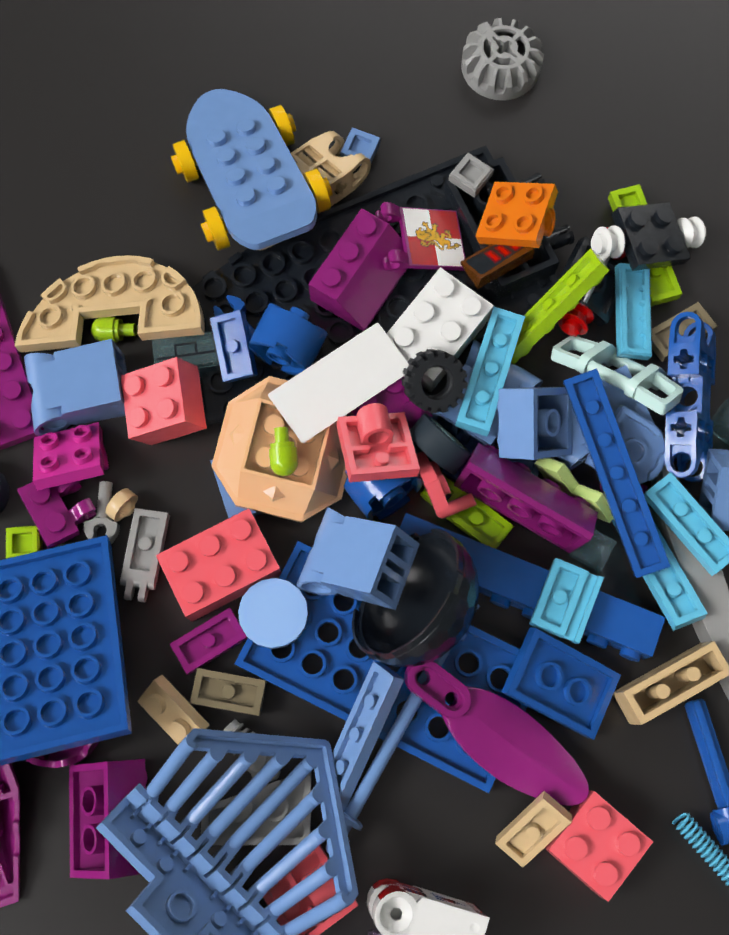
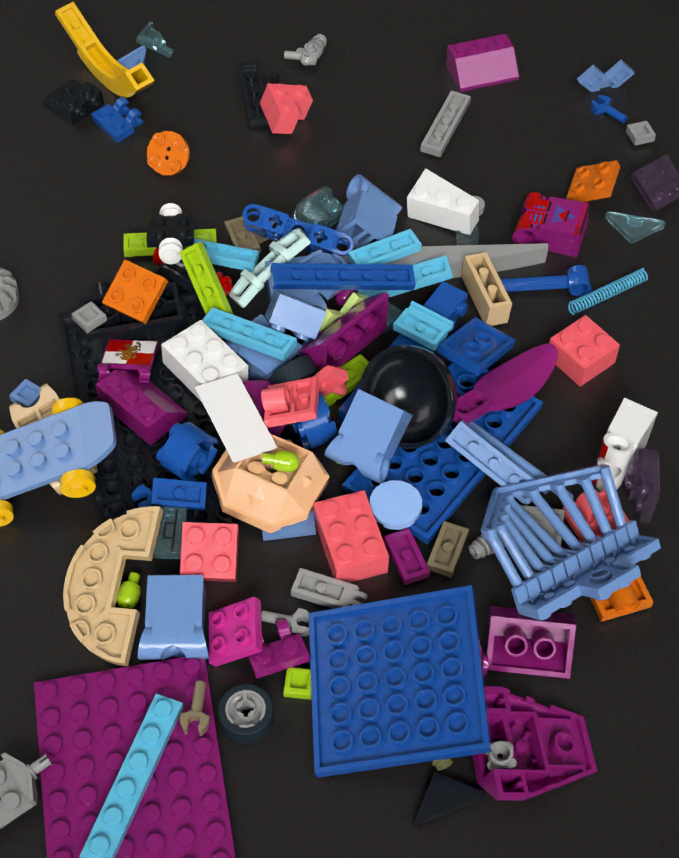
camera: 80 degrees left, 20 degrees down
tan tile [106,488,138,522] -> none
tan plate [137,675,210,745] -> none
black tyre [402,349,468,413] -> none
slope [460,244,535,289] -> none
tan plate [495,791,572,868] -> none

